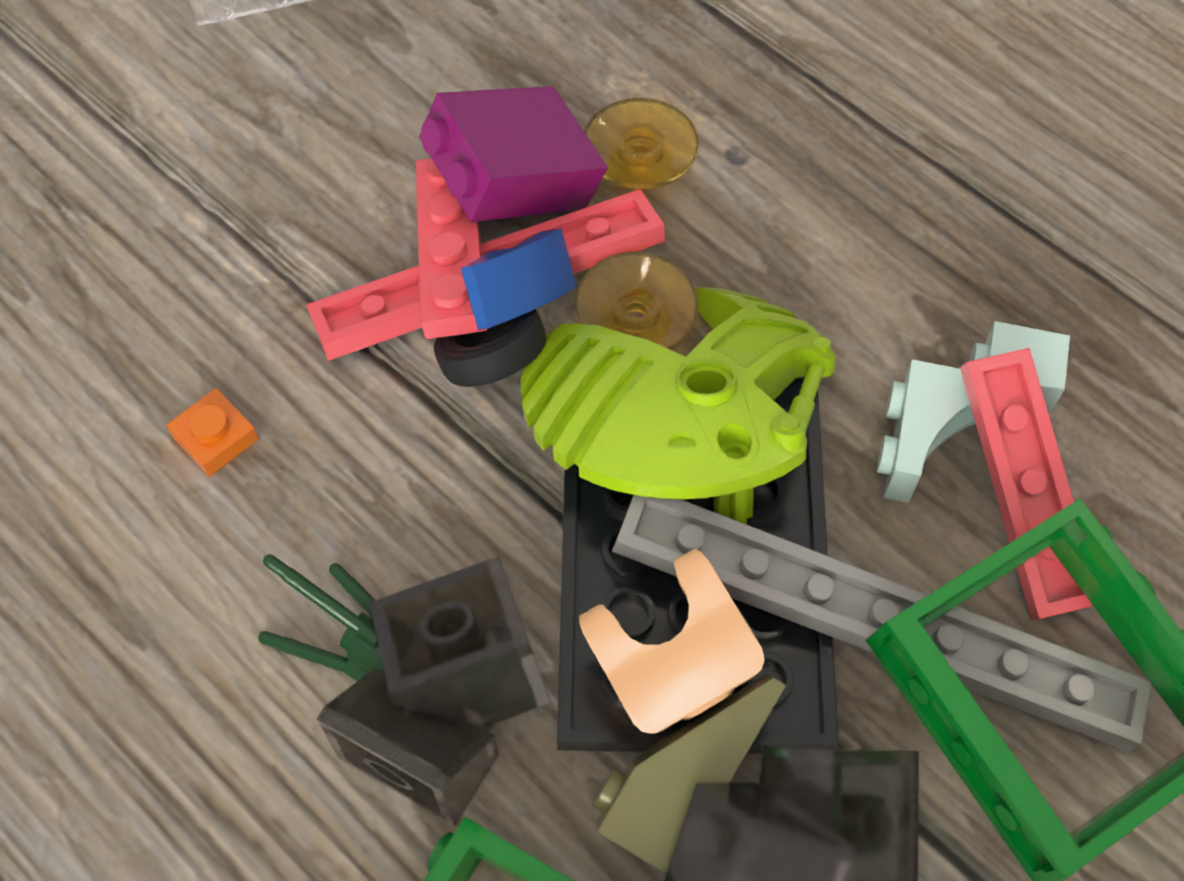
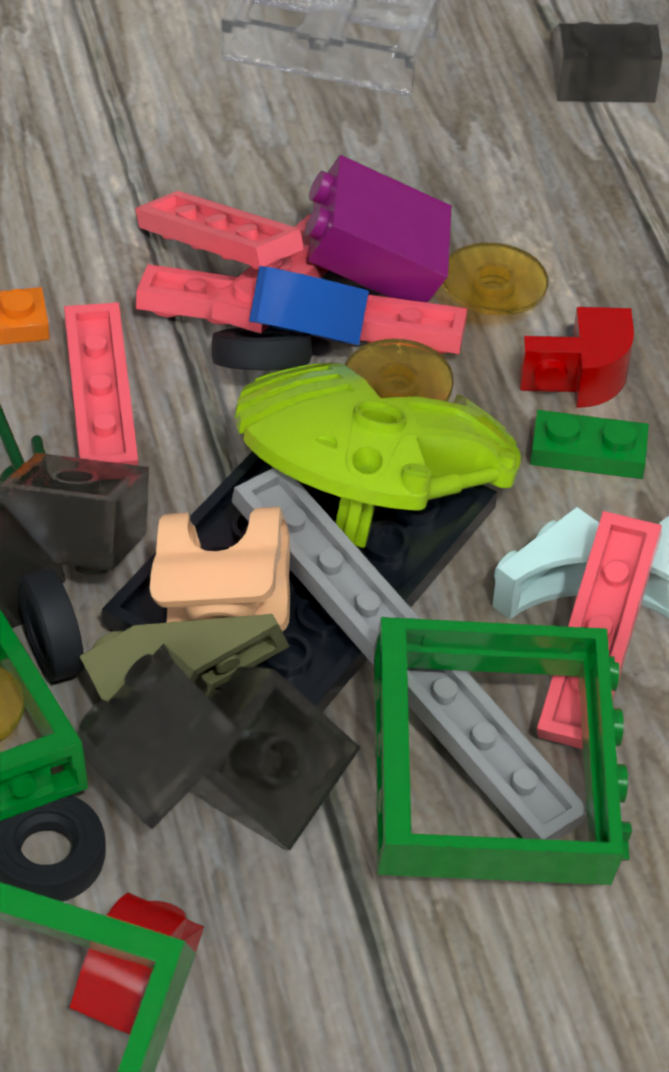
camera: 30 degrees right, 15 degrees down
none -> black tyre [18,569,84,681]
none -> coral plate [64,302,139,480]
none -> coral plate [135,191,304,270]
none -> red brick [519,307,634,408]
none -> green plate [530,410,649,479]

